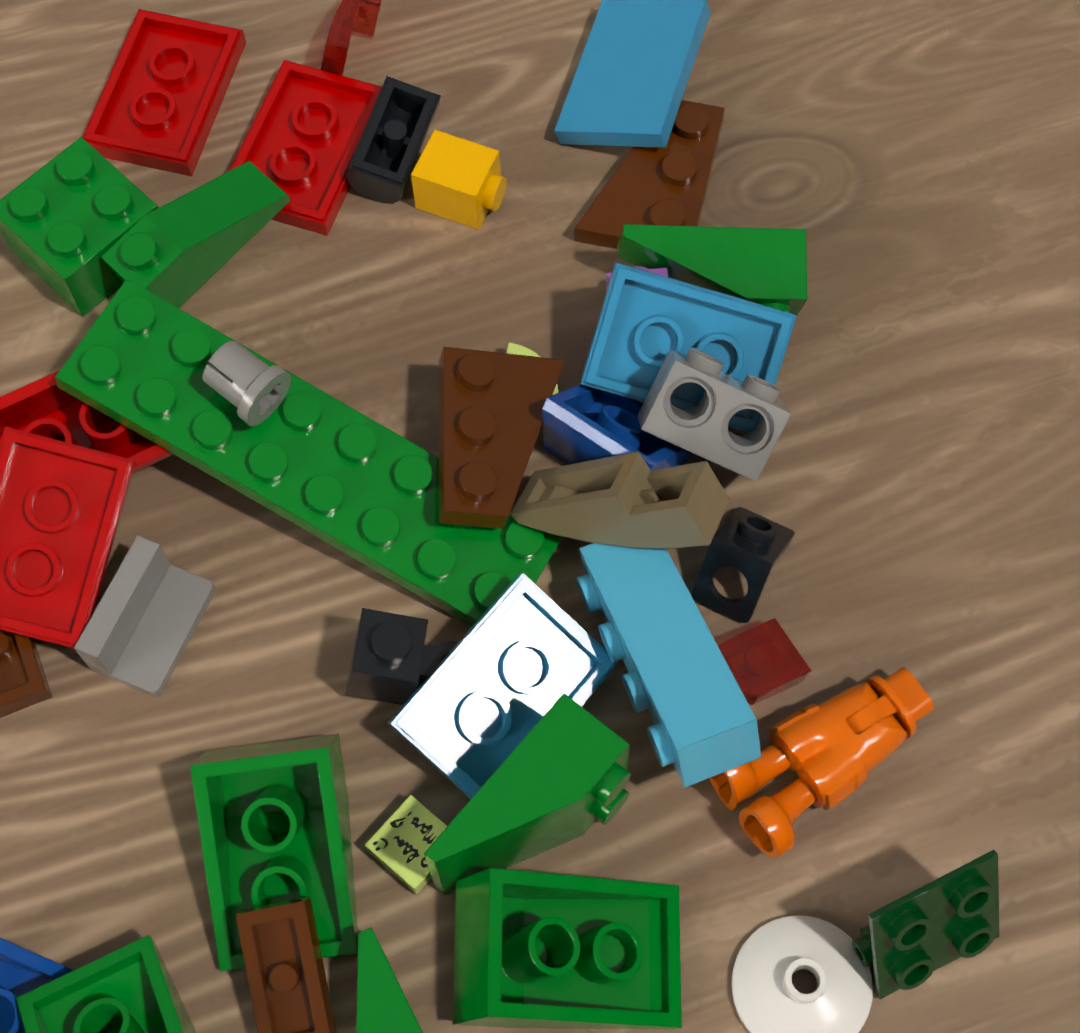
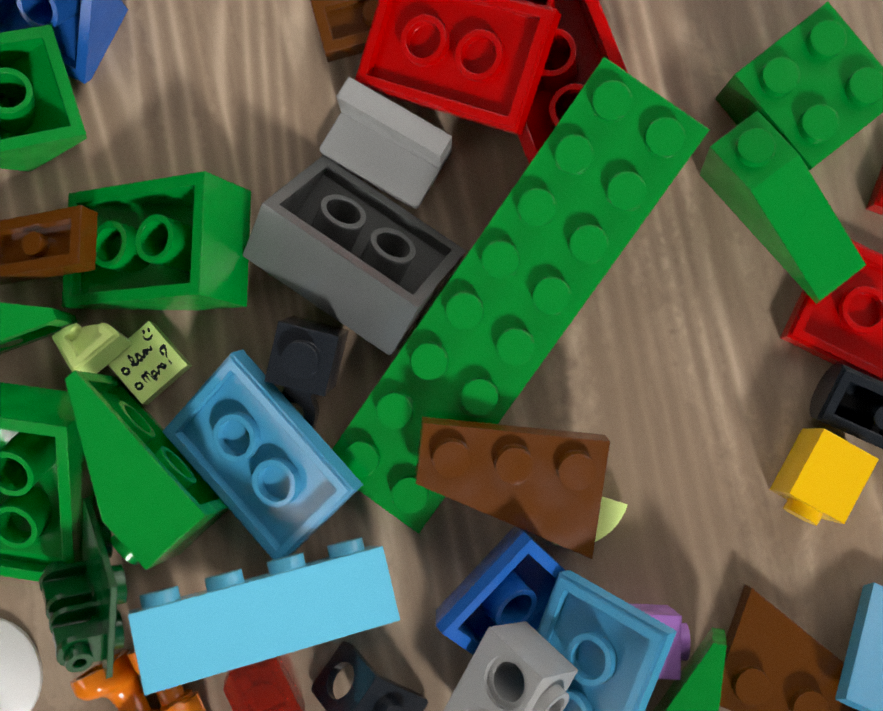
camera: 95 degrees right, 20 degrees up
light grey bush [202,341,291,426] -> none
dark tan slope [511,451,730,549] -> none
none -> dark green hinge [39,497,127,679]
none -> yellowish green tile [51,323,132,374]
none -> dark grey slope [243,155,466,356]

